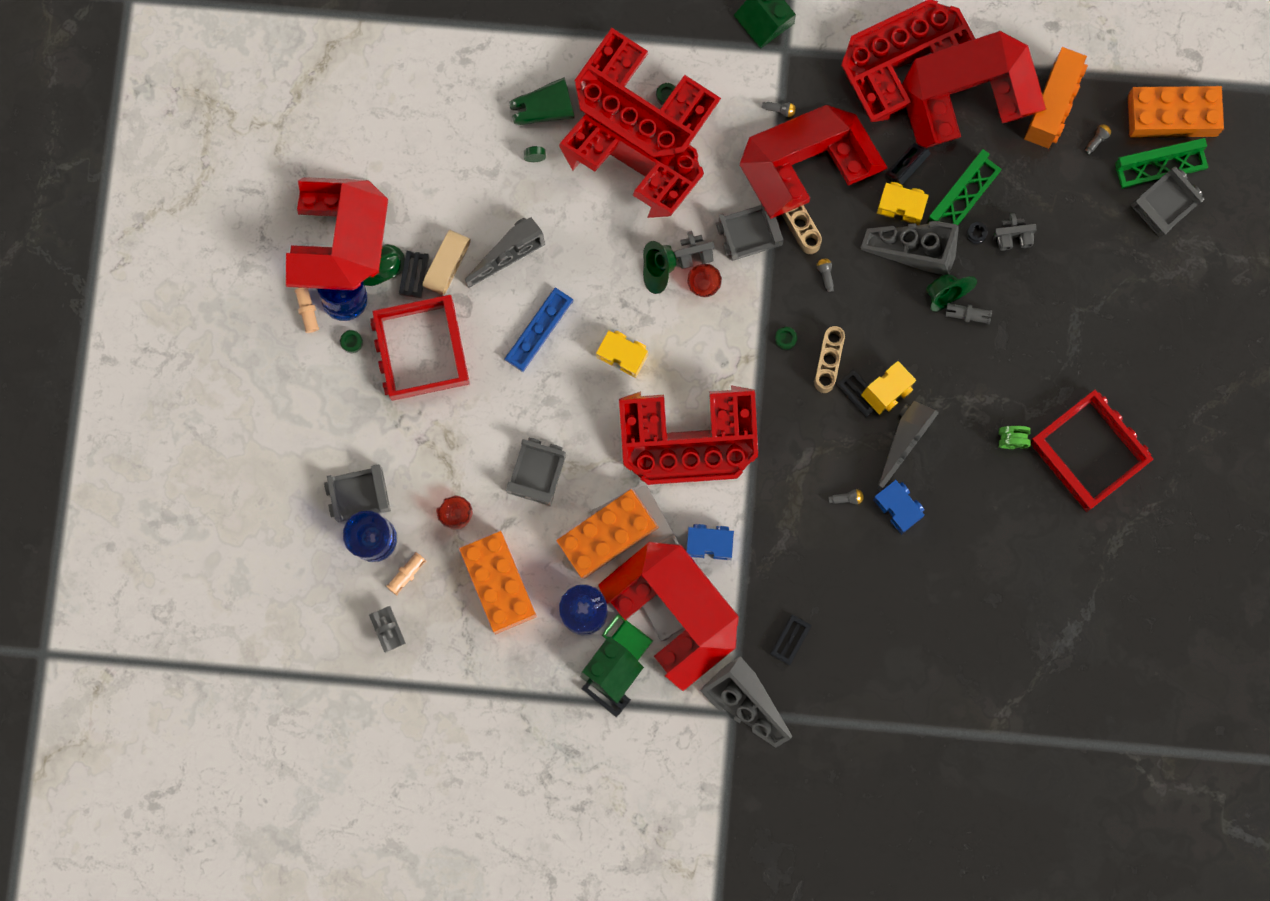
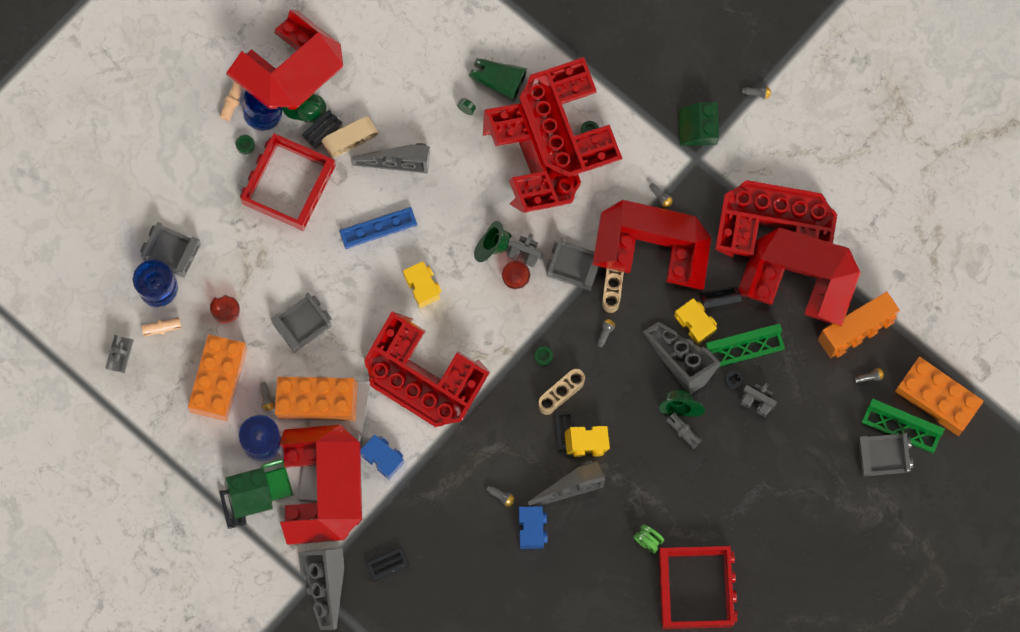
camera: 30 degrees right, 5 degrees down
none -> dark grey piece [260,382,275,411]

